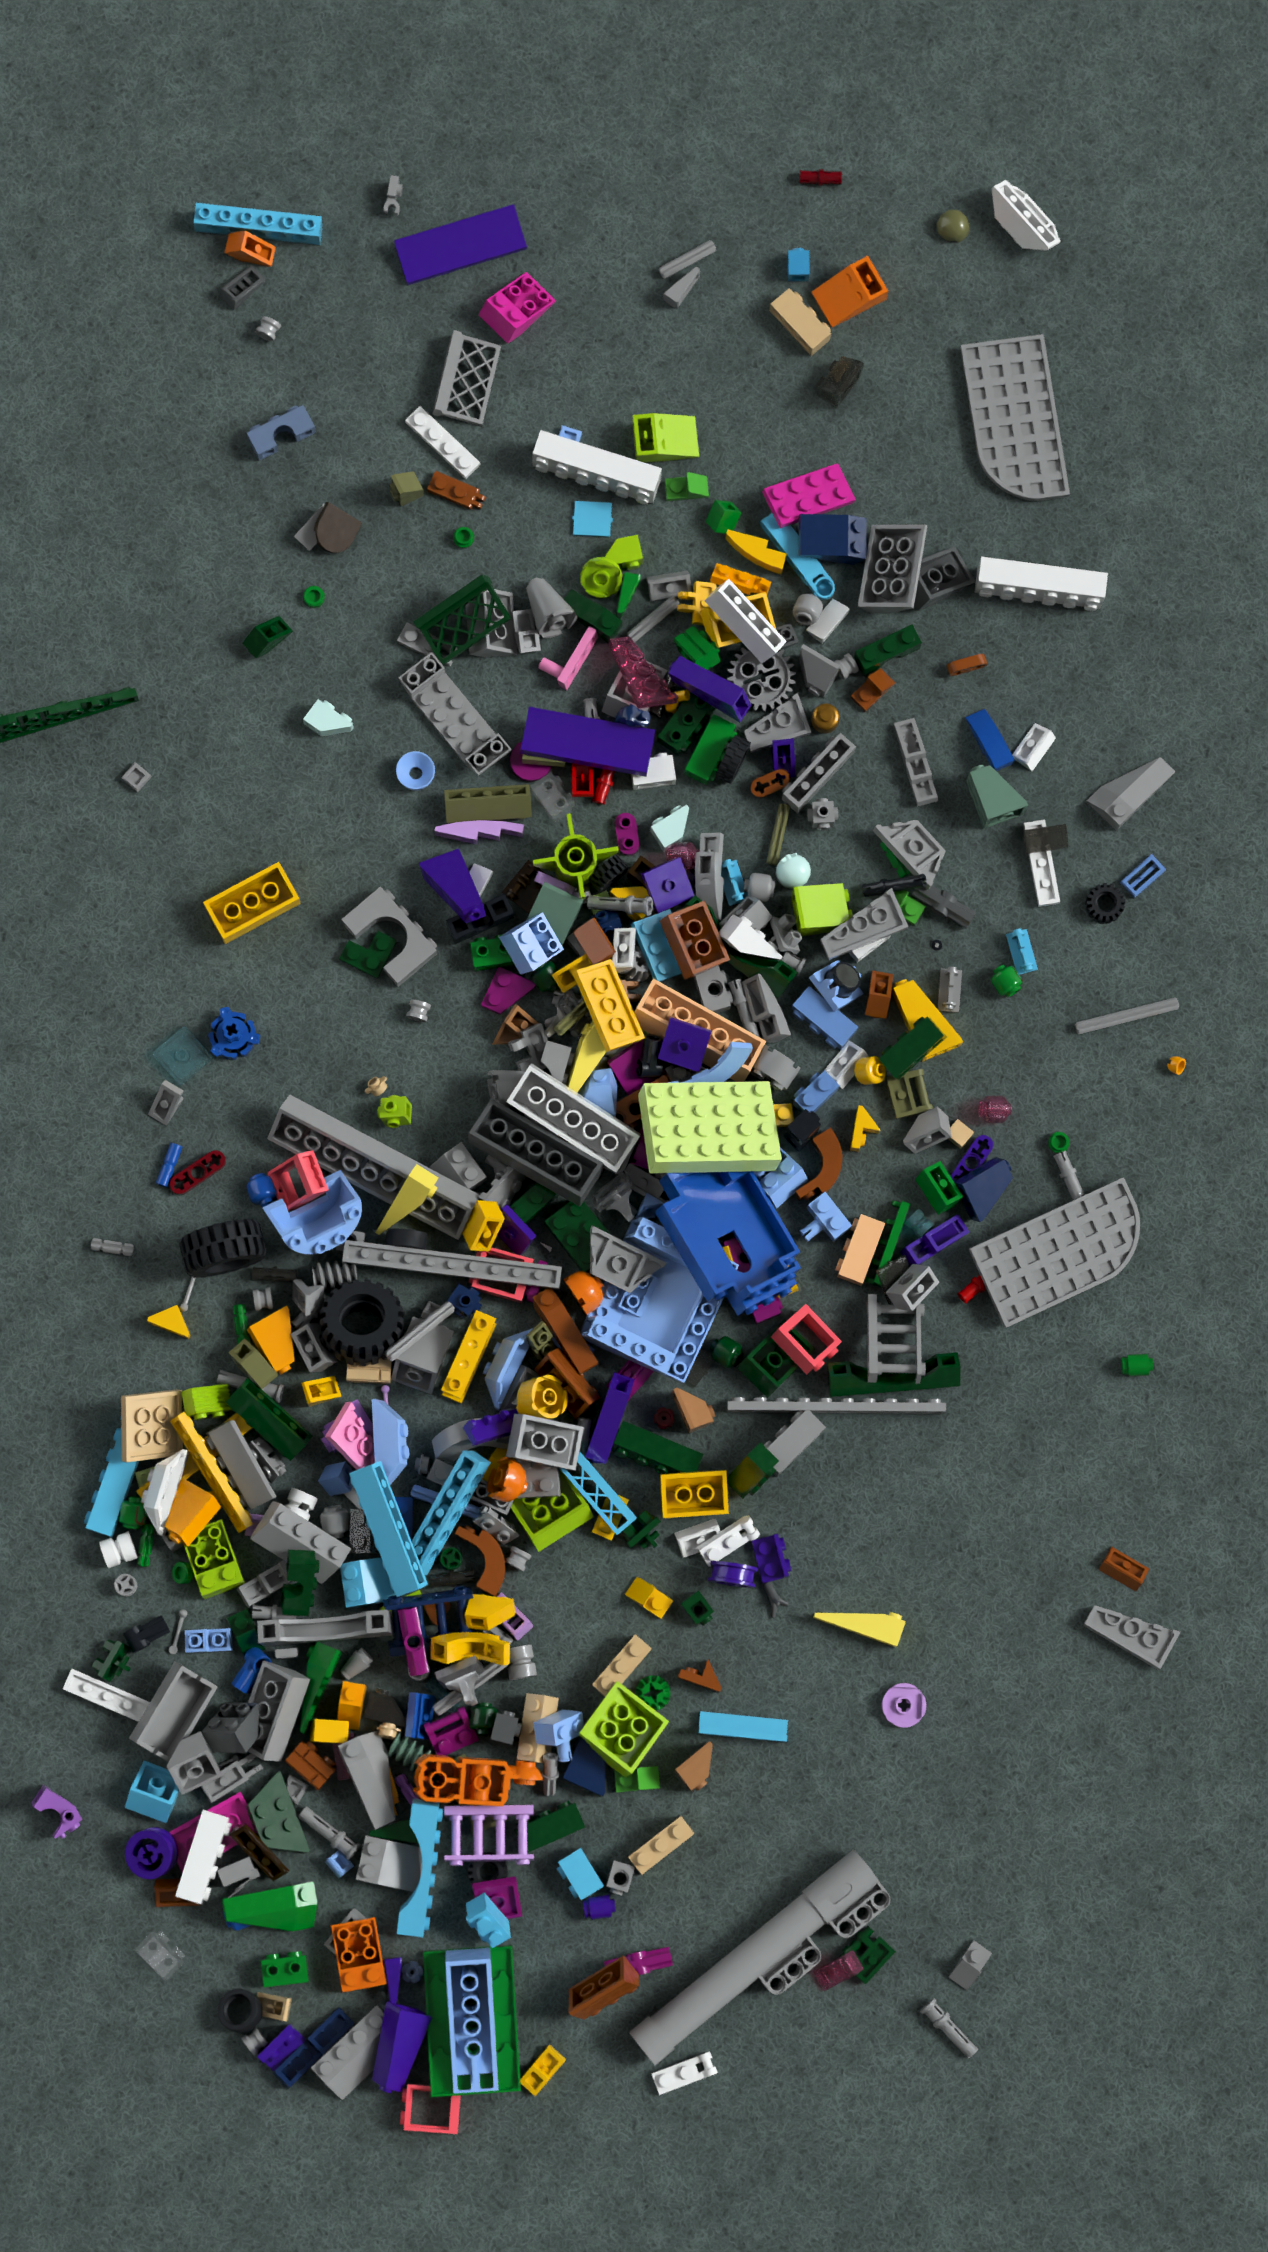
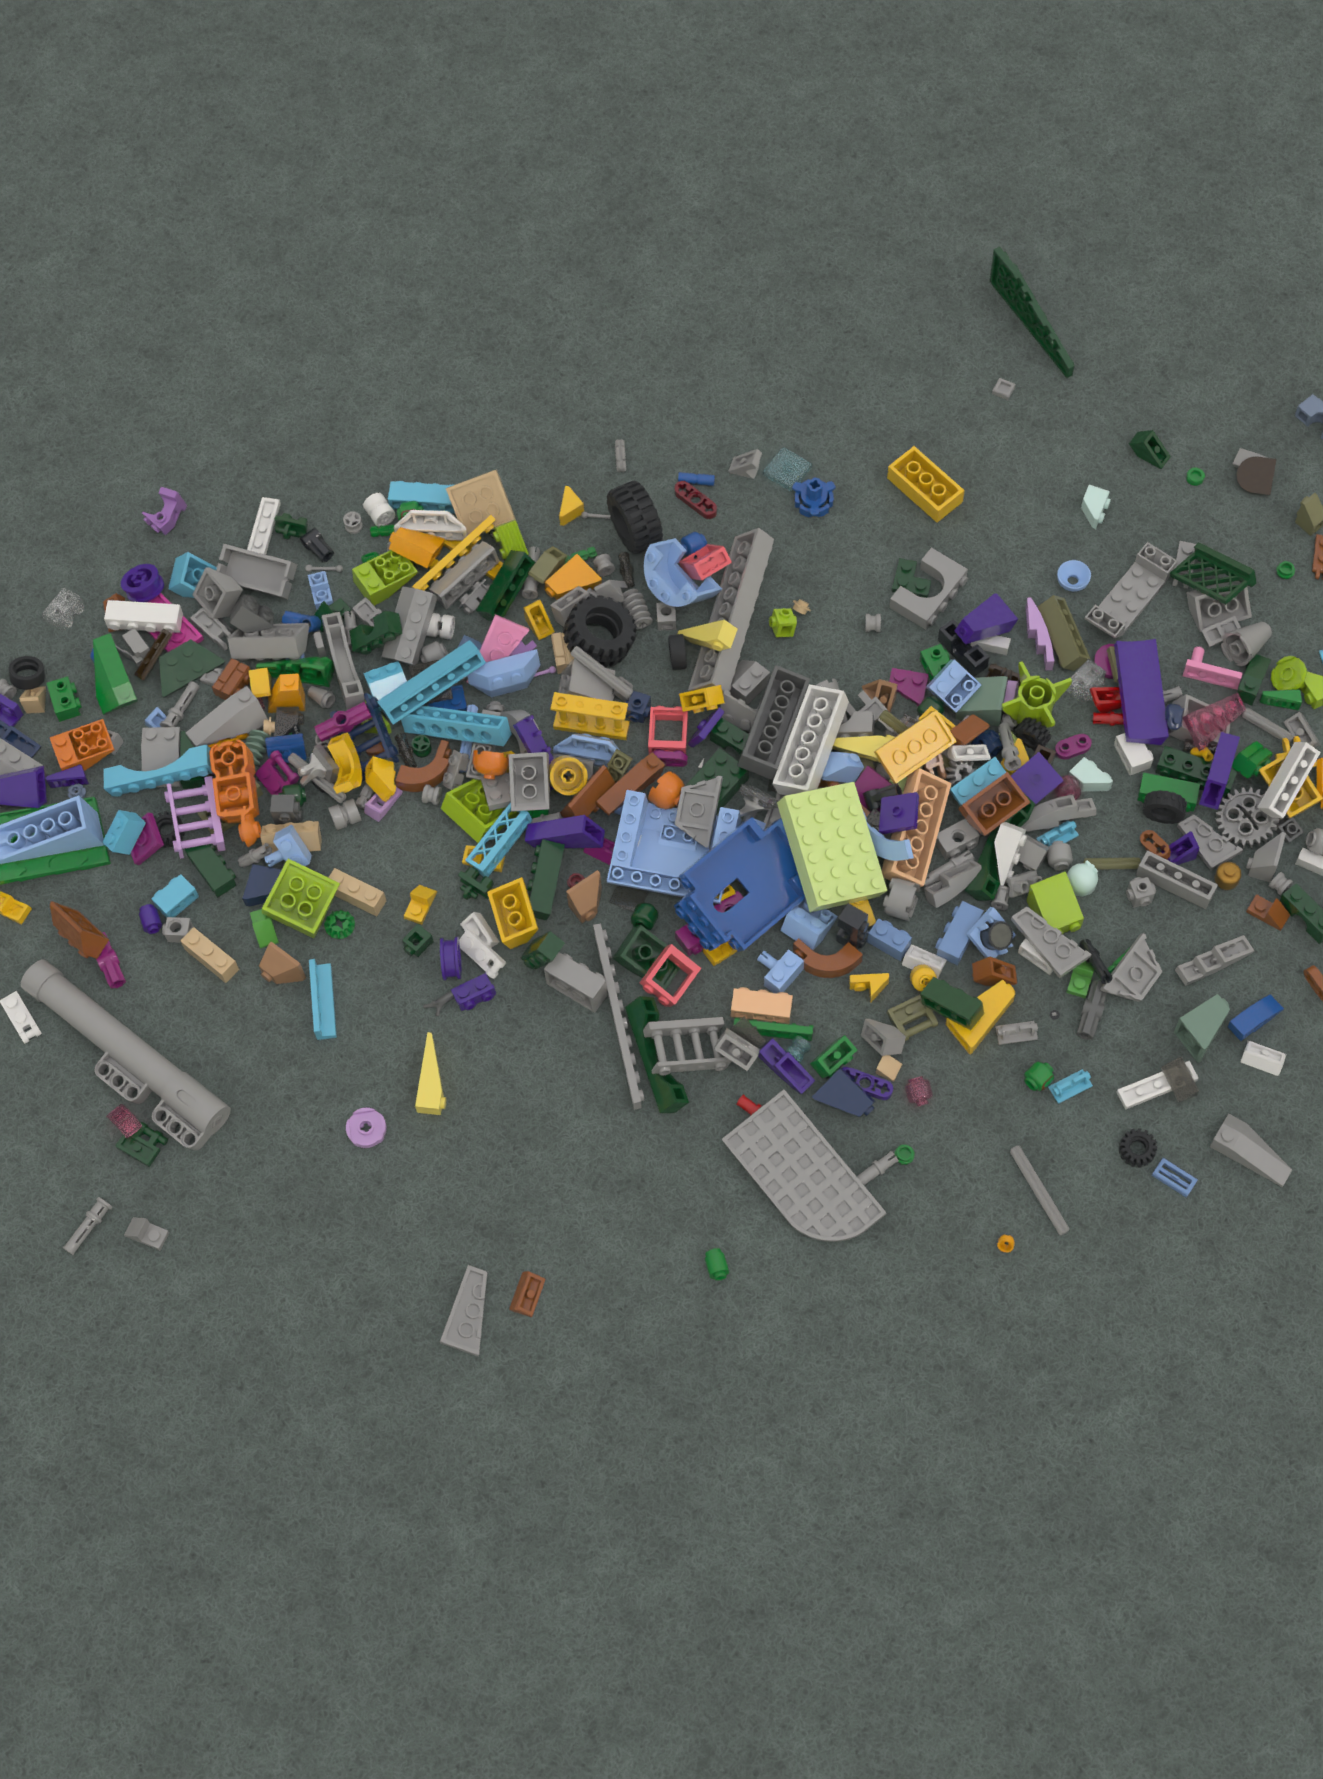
camera: 90 degrees right, 15 degrees down
light grey plate [342,1240,562,1289] -> none
dark orange slope [678,1660,721,1692] -> none

